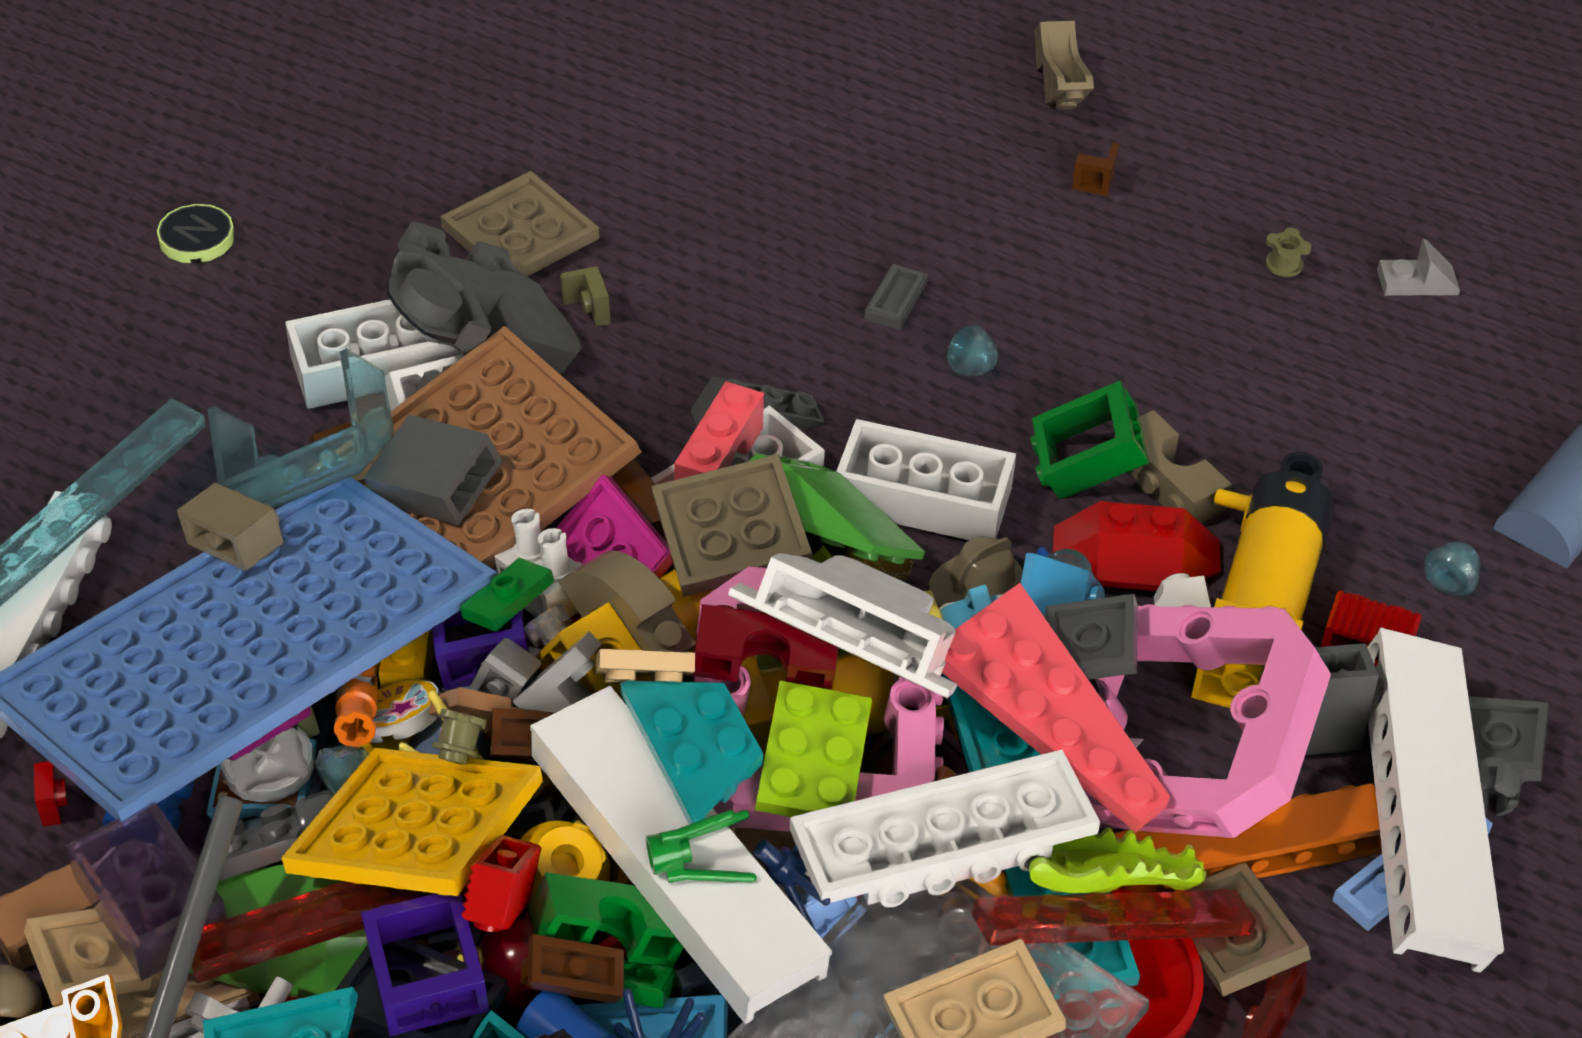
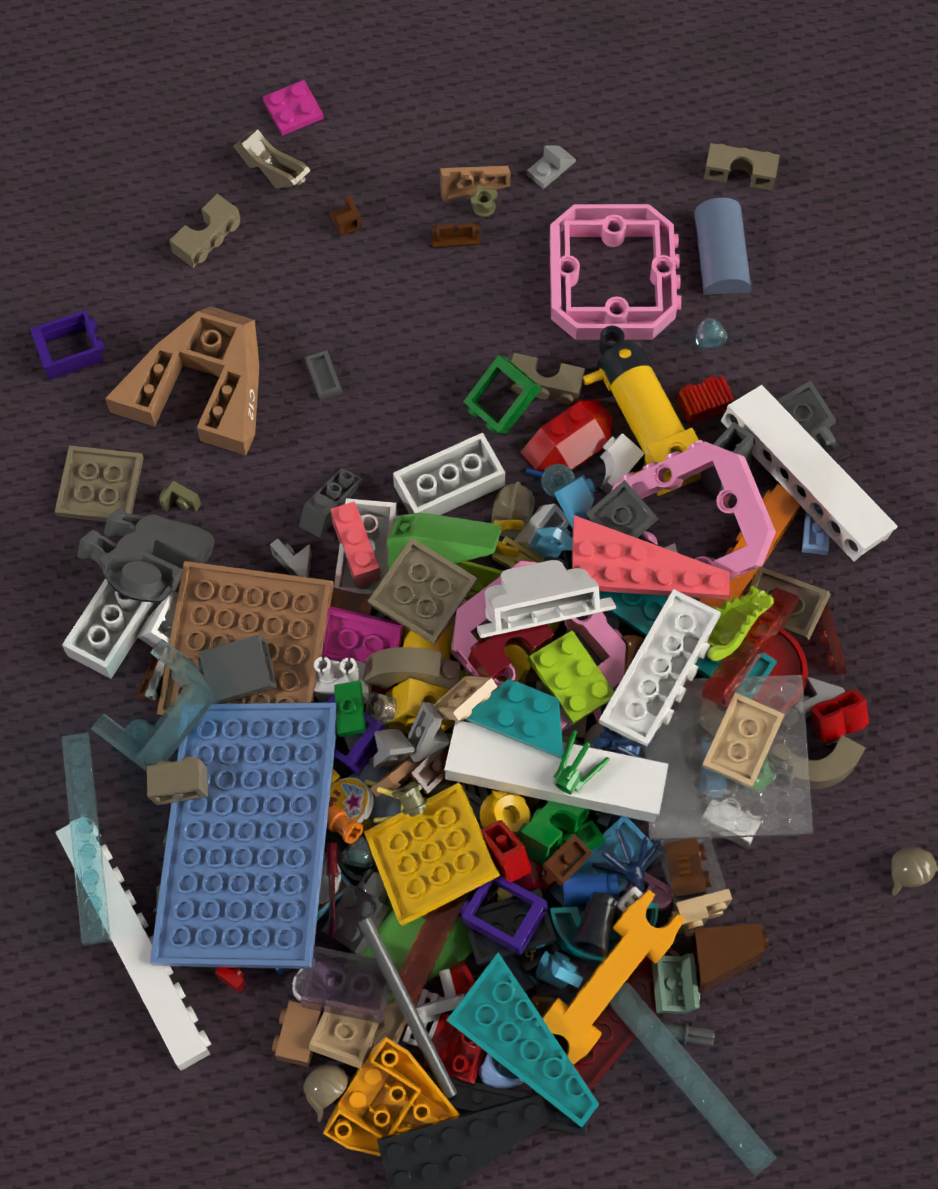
camera: 40 degrees left, 20 degrees up
clear light blue cone [947,324,998,376] -> none
none -> dark purple window [30,310,106,380]
none -> medium nougat piece [105,306,259,456]
none -> dark tan arch [169,194,241,268]
none -> dark pink plate [263,80,324,136]
none -> light grey slope [270,539,312,578]
none -> dark red piece [327,842,338,941]
none -> reddish brown hinge [431,221,480,248]
none -> medium nougat wing [440,166,511,202]
none -> yellow cap [493,519,525,558]
none -> bright pink panel [550,204,681,340]

